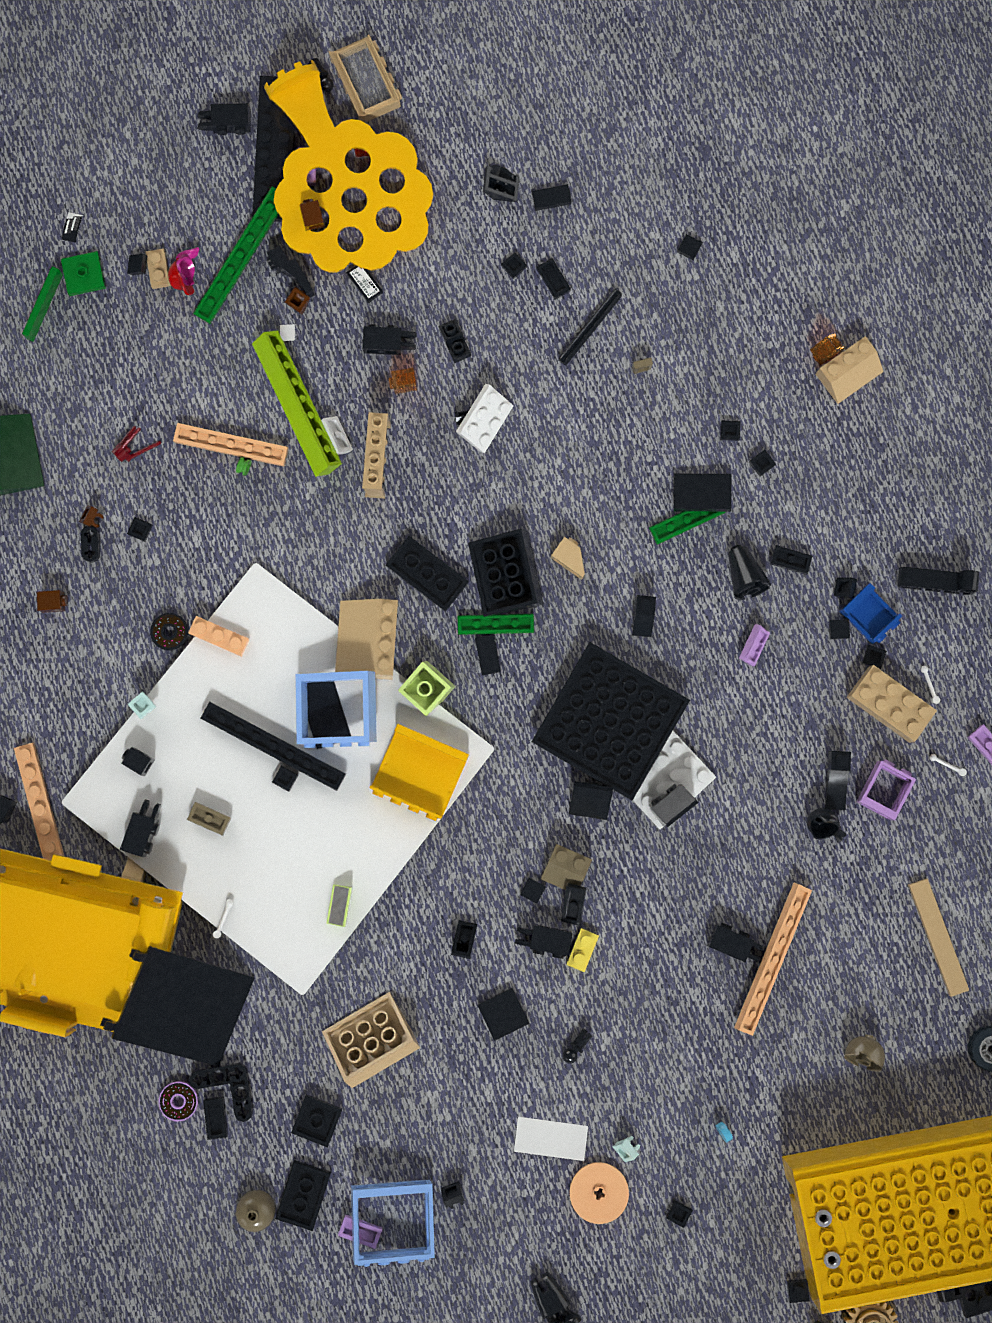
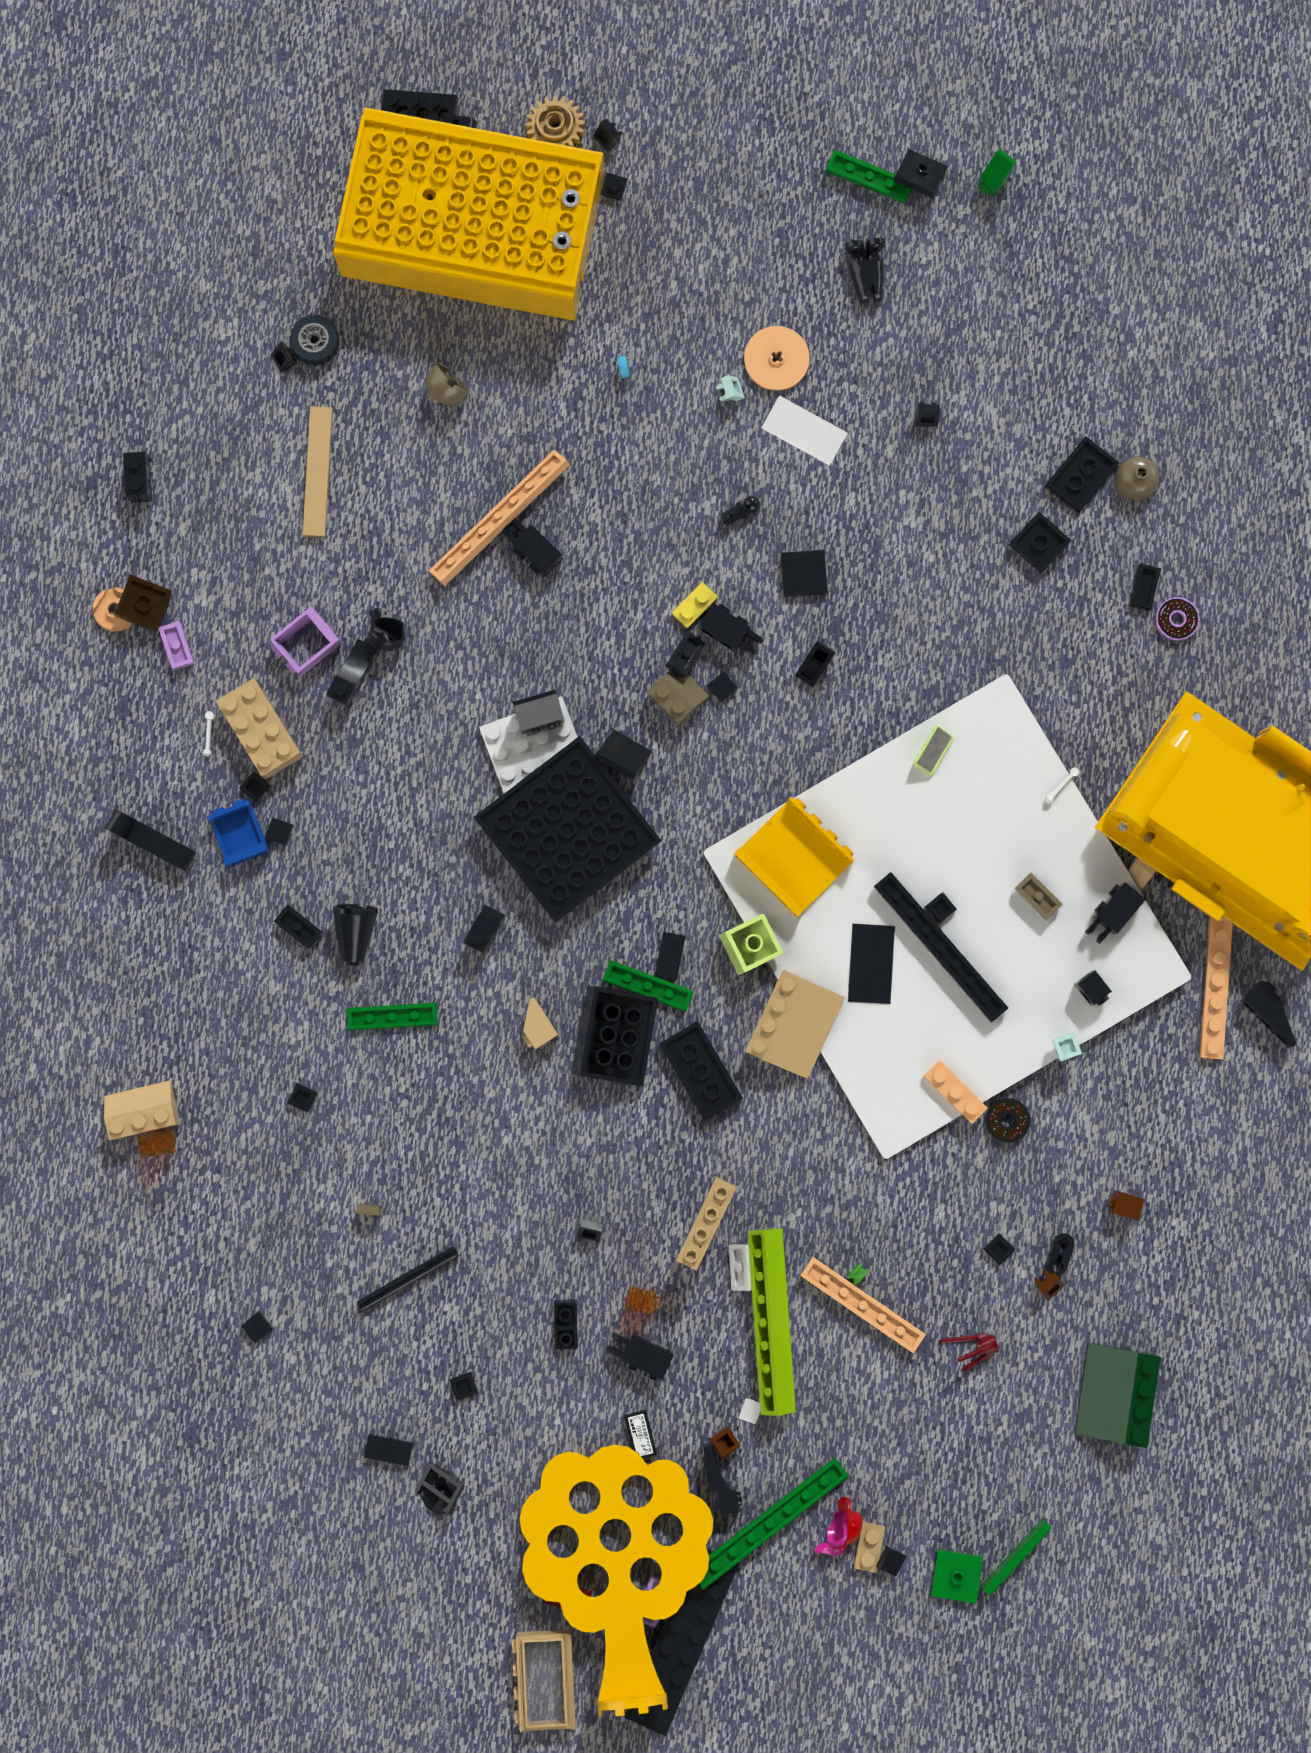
camera: 165 degrees left, 0 degrees up
sticker [62,212,83,243] -> none
black flag [100,946,255,1067] -> none
black beam [190,1063,253,1122] -> none
black hinge [198,103,251,135] -> none
light blue window [296,671,377,748] -> none
reddish brown brick [300,199,324,231] -> none
black pin [308,58,334,92] -> none
tan slope [322,992,420,1088] -> none
lavender plate [338,1214,382,1249] -> none
light blue window [351,1180,435,1267] -> none
white plate [456,384,513,453] -> none
black tile [536,258,571,300] -> none
black tile [666,1200,693,1228] -> none
black tile [674,473,732,512] -> none
lavender plate [739,624,770,667] -> none
black plate [749,450,776,477] -> none
black tile [834,577,857,598] -> none
white hinge [929,754,967,776] -> none

